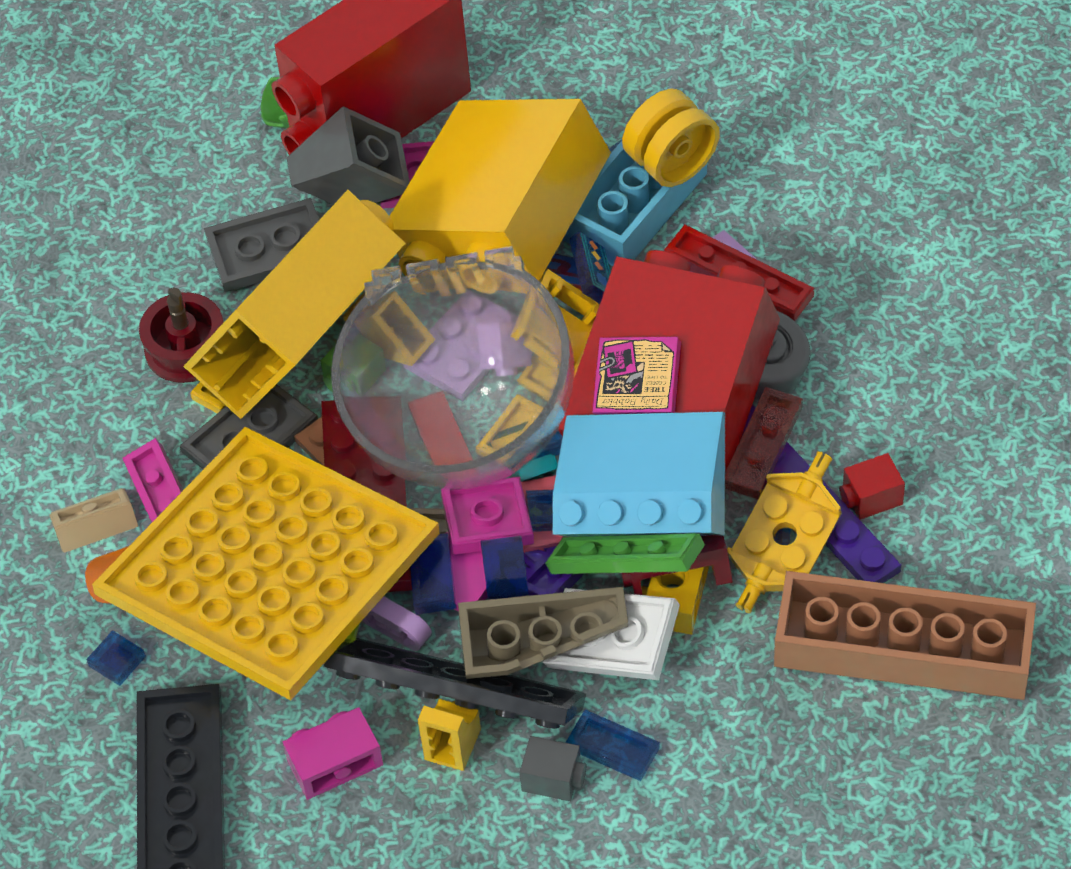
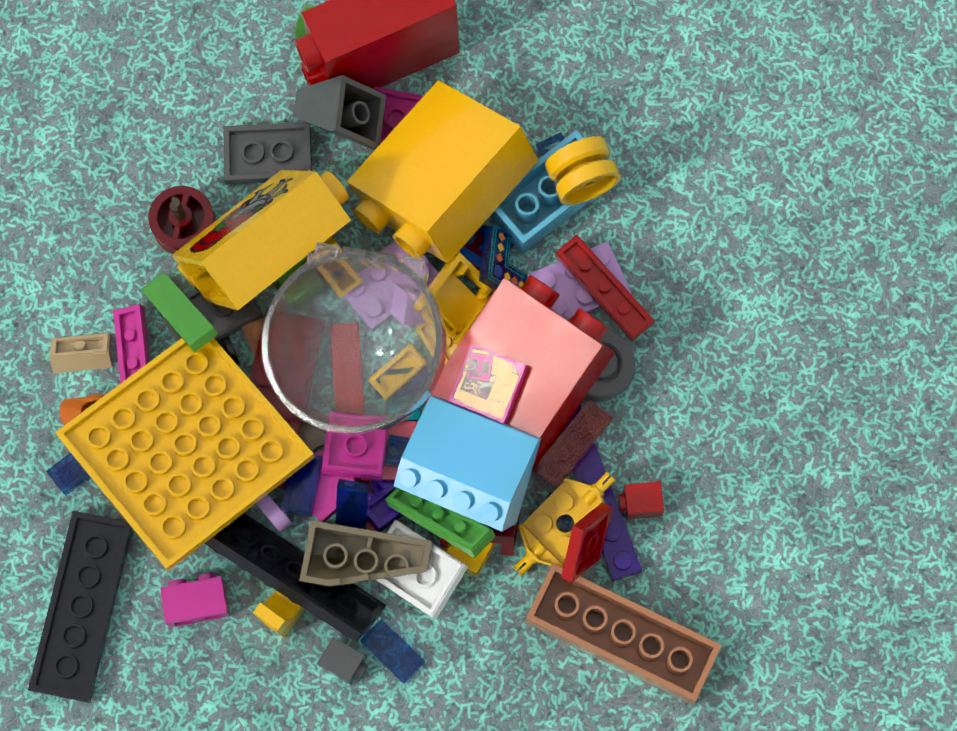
camera: 15 degrees right, 20 degrees up
none -> bright green tile [141,272,218,353]
none -> red tile [561,502,613,583]

